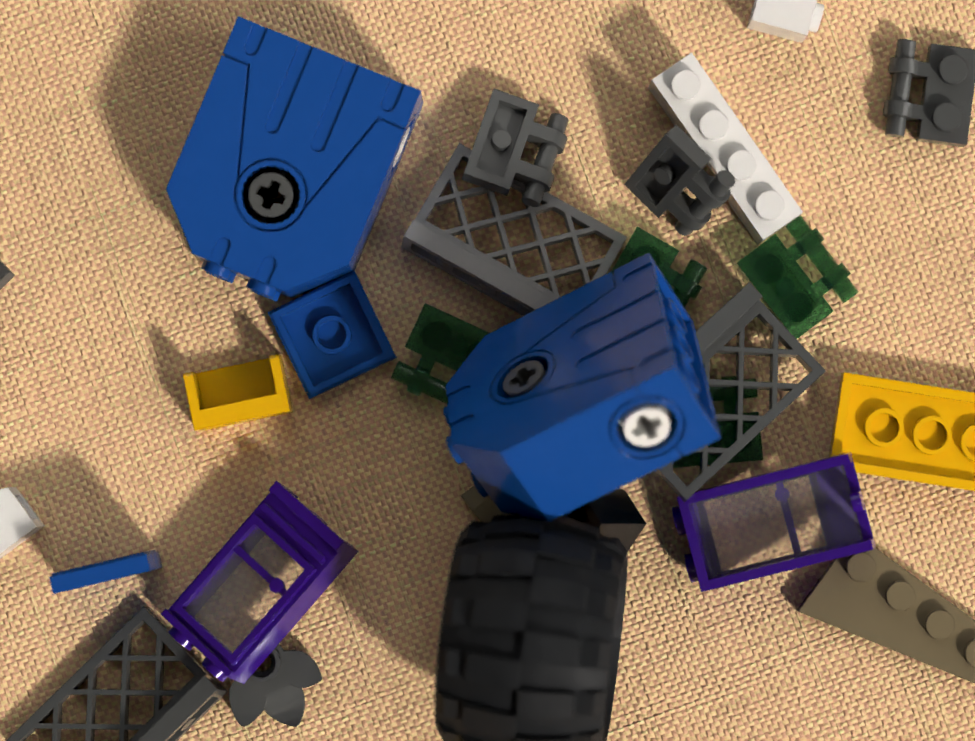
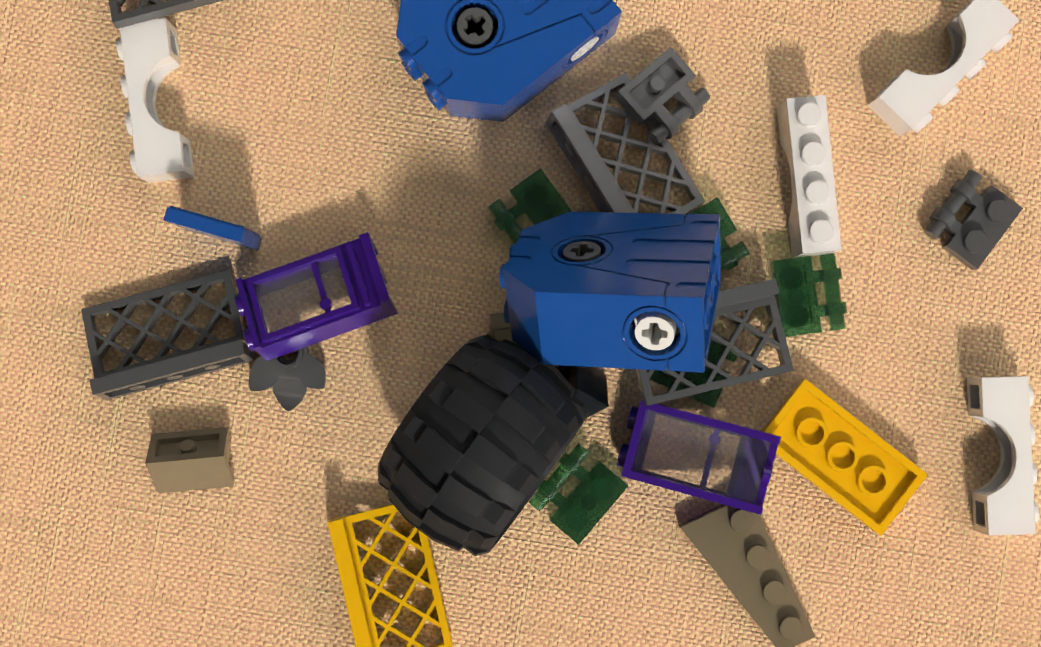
camera: 25 degrees right, 0 degrees up
yellow panel [183,354,293,432] -> none
blue tile [268,271,397,400] -> none
dark grey plate [624,124,735,236] -> none
none -> clear green plate [529,443,628,545]

